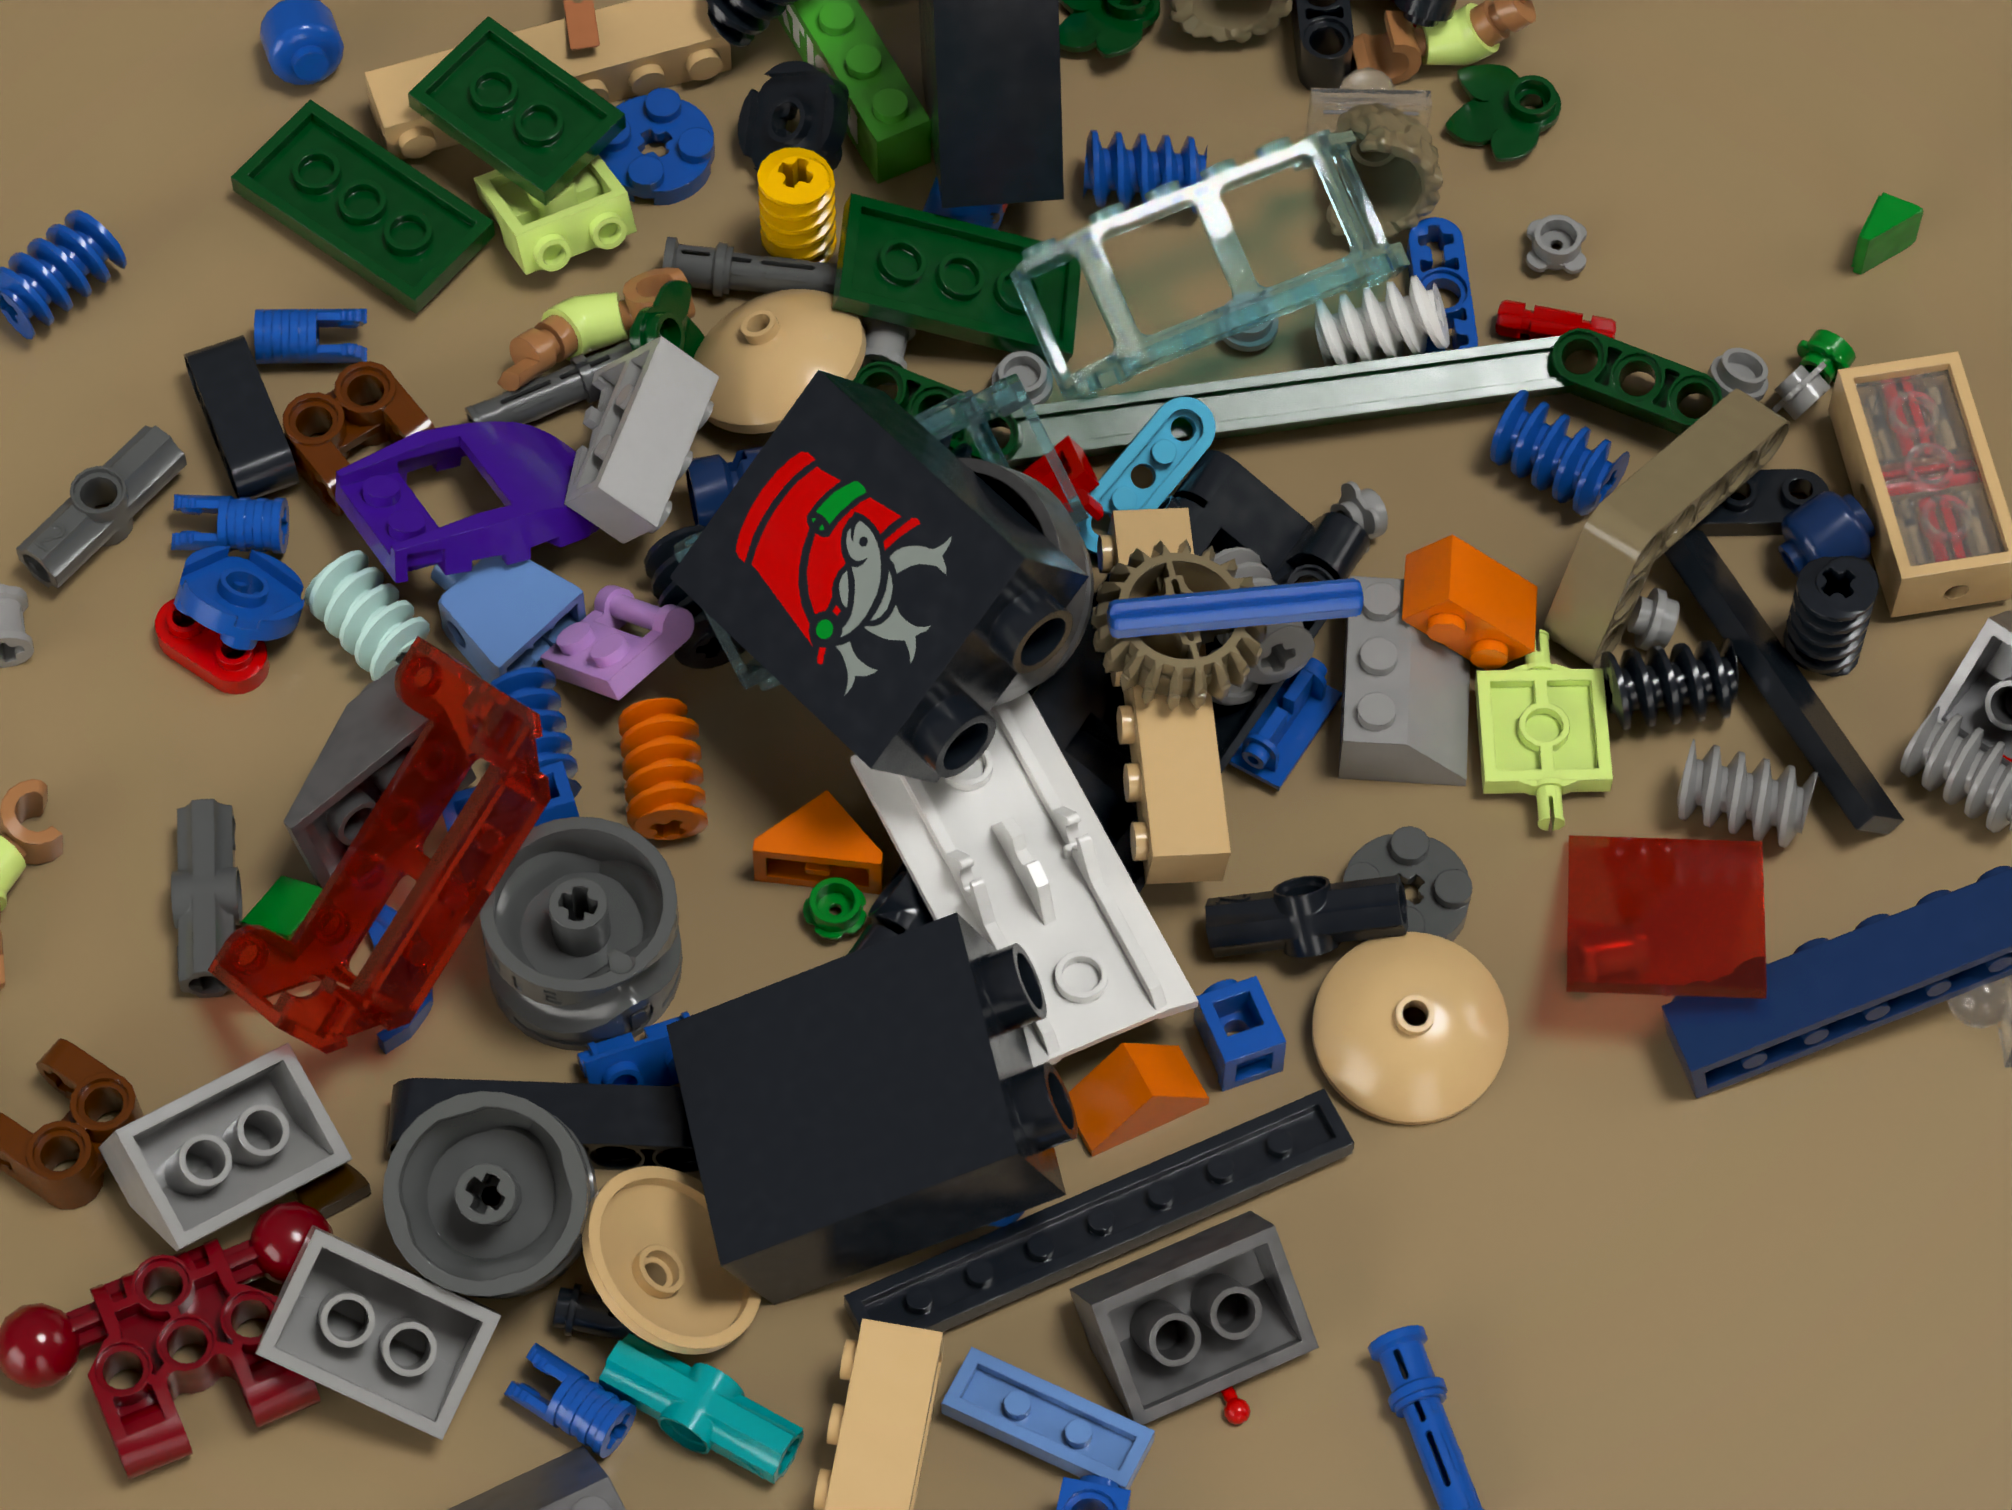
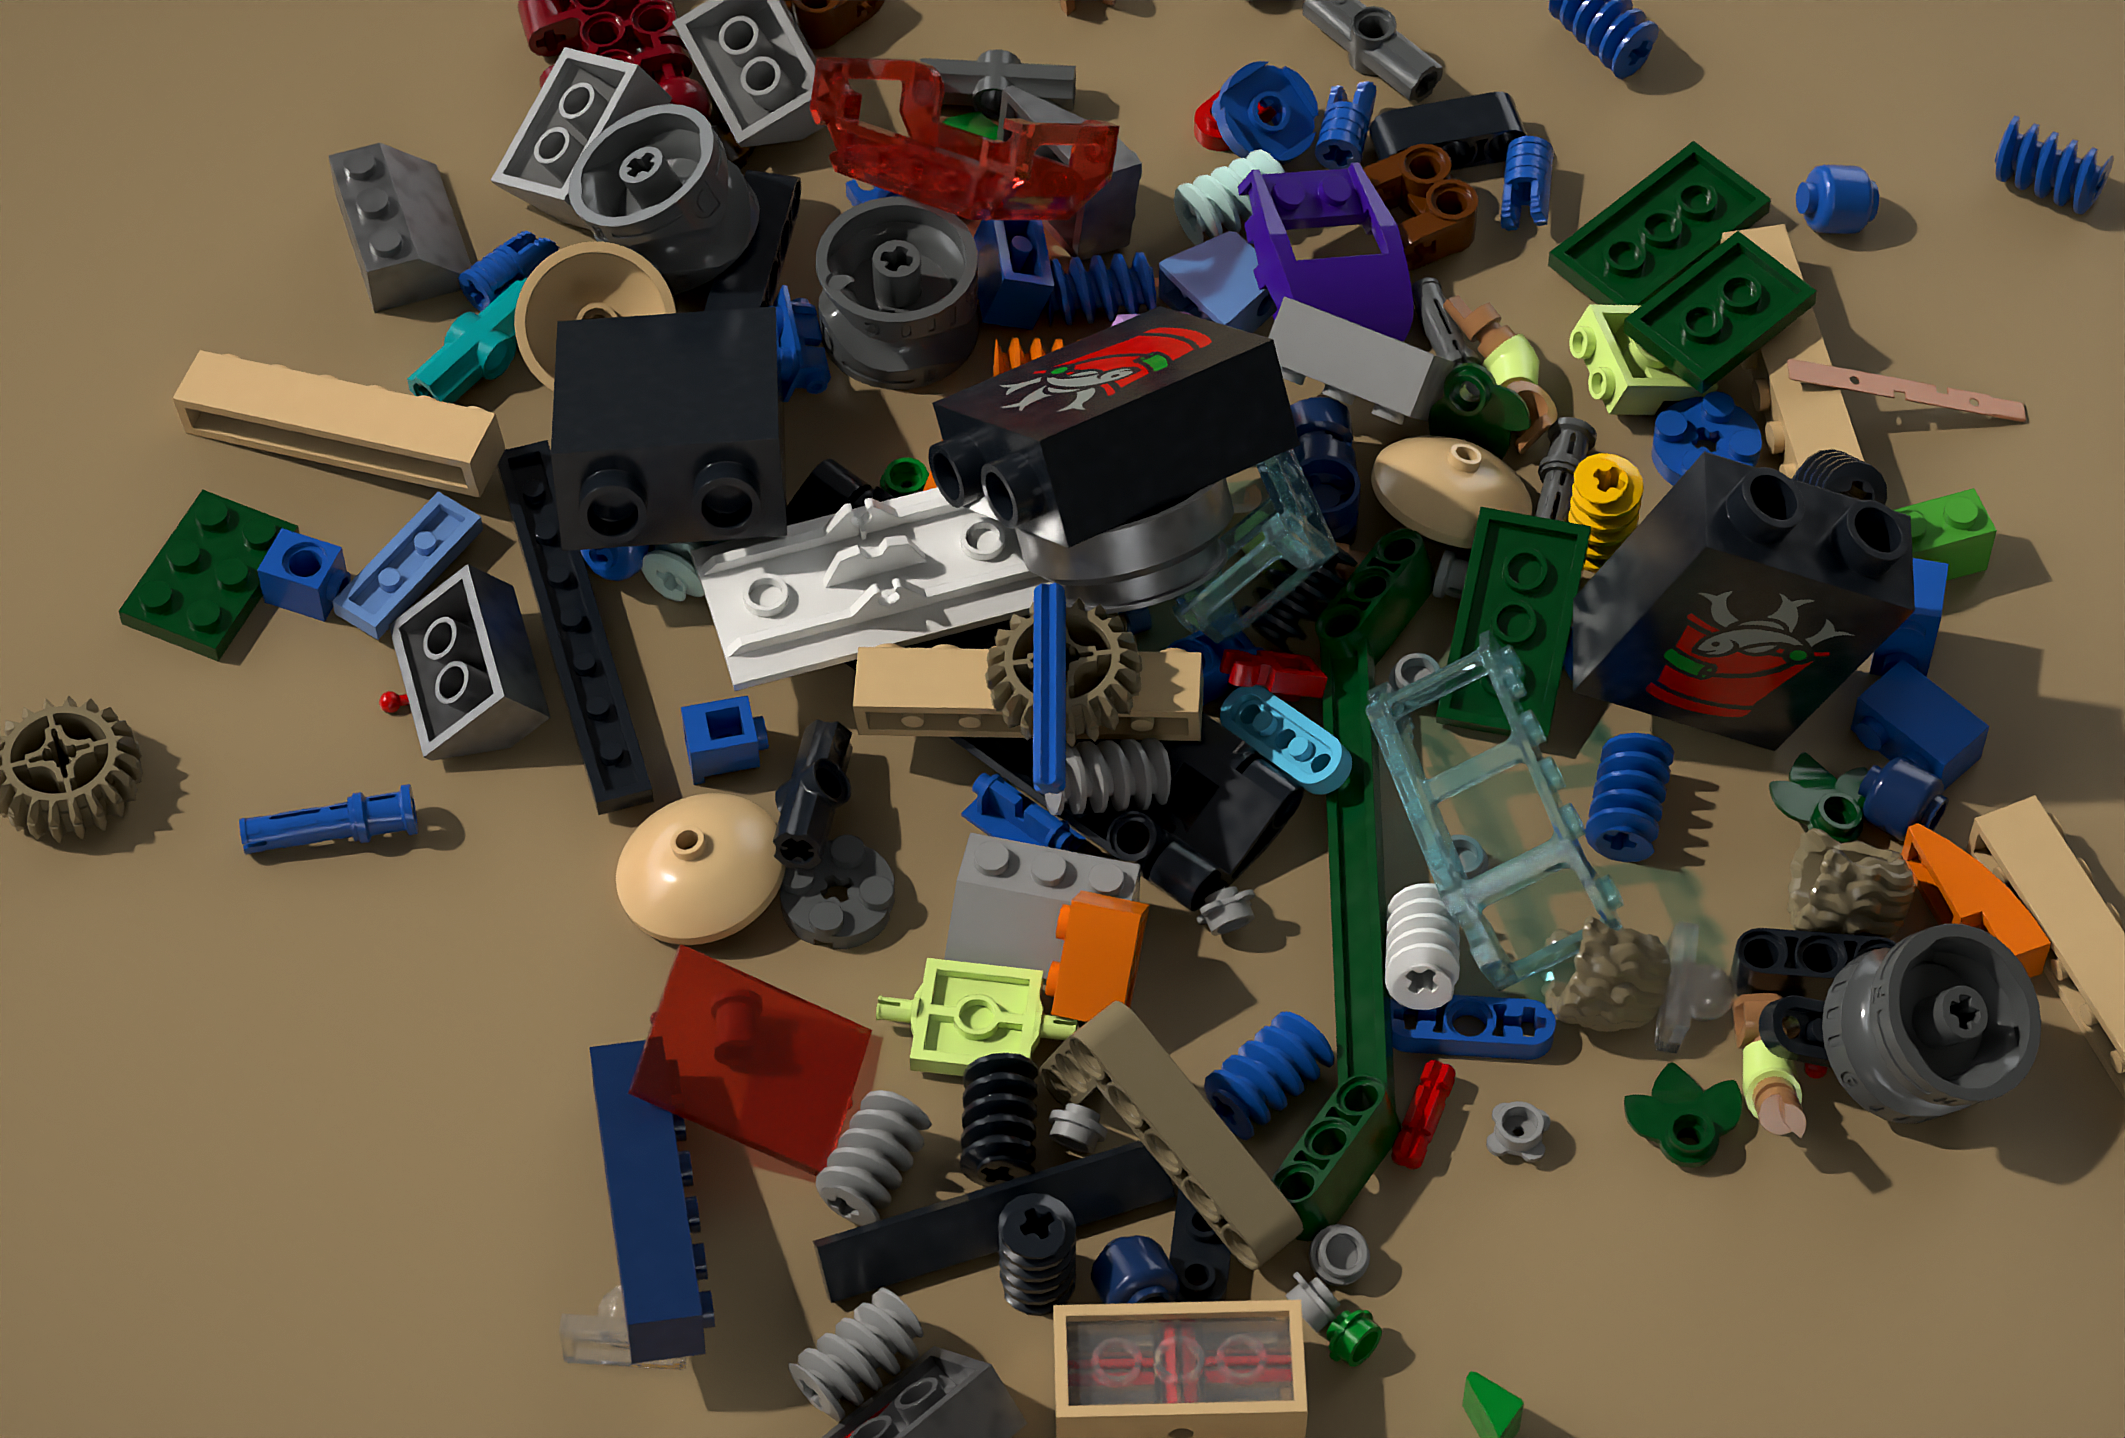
camera: 100 degrees right, 5 degrees down
orange slope [1068,1042,1209,1157] -> none

